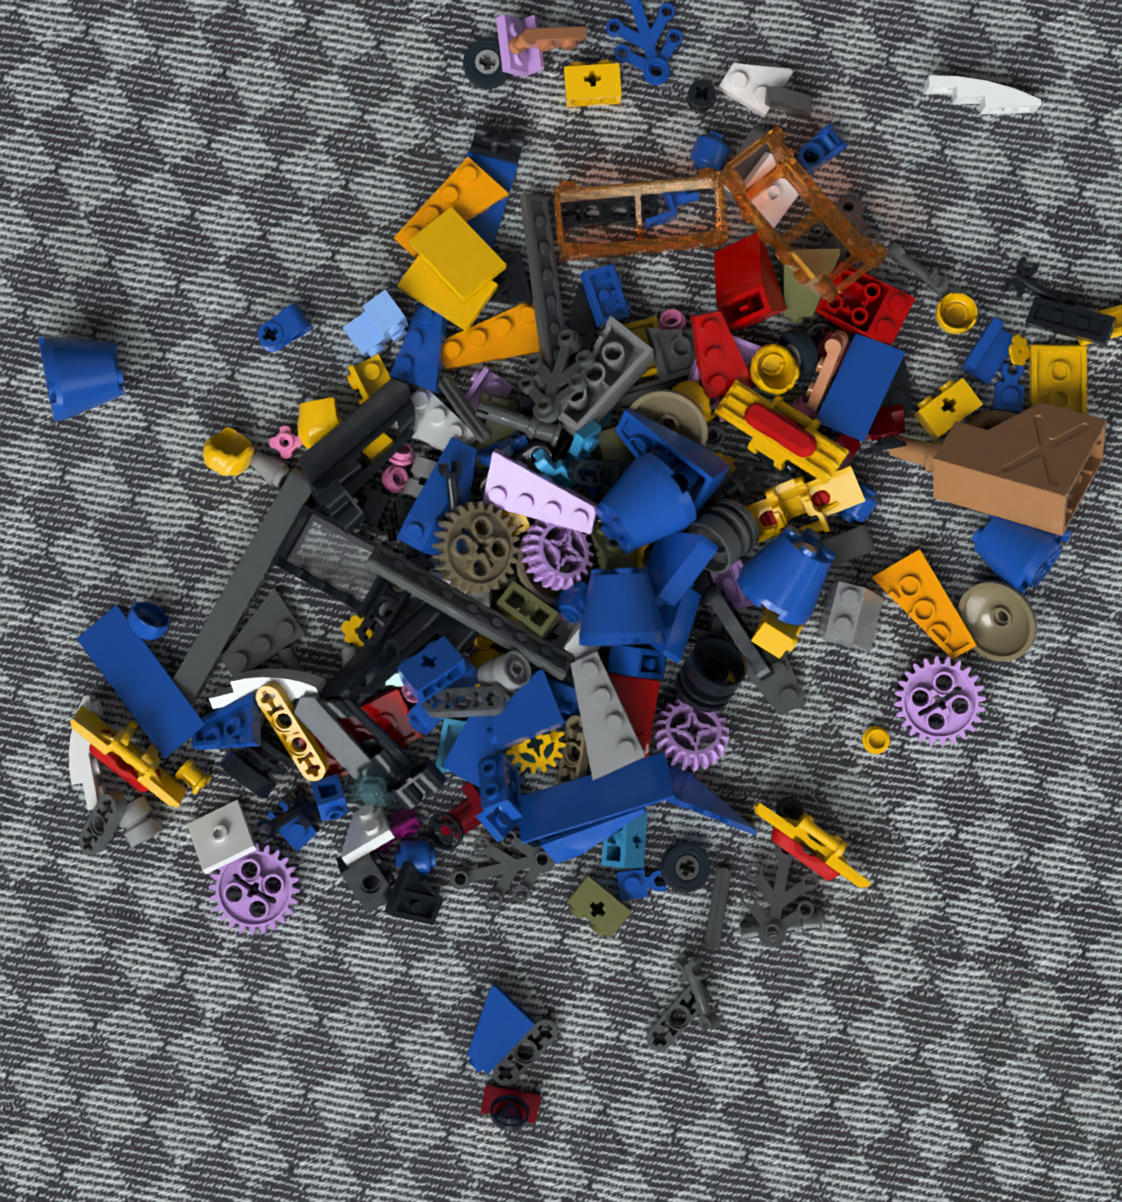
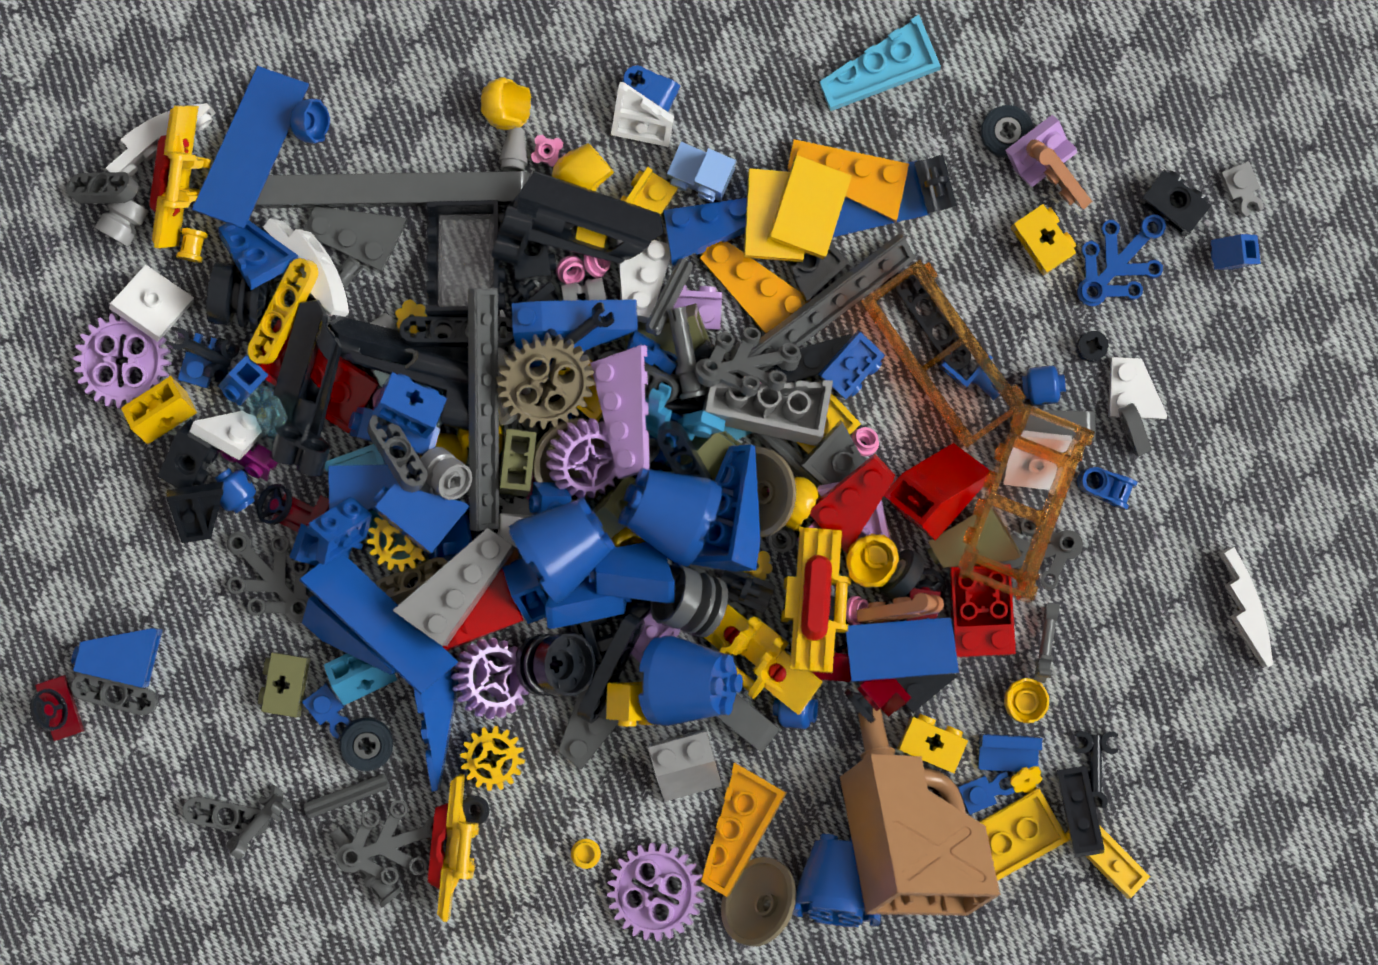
camera: 65 degrees right, 0 degrees up
none -> yellow brick [121,376,197,444]
none -> yellow gear [460,726,525,791]
none -> white wing [611,82,674,147]
none -> medium azure wing [820,14,941,112]

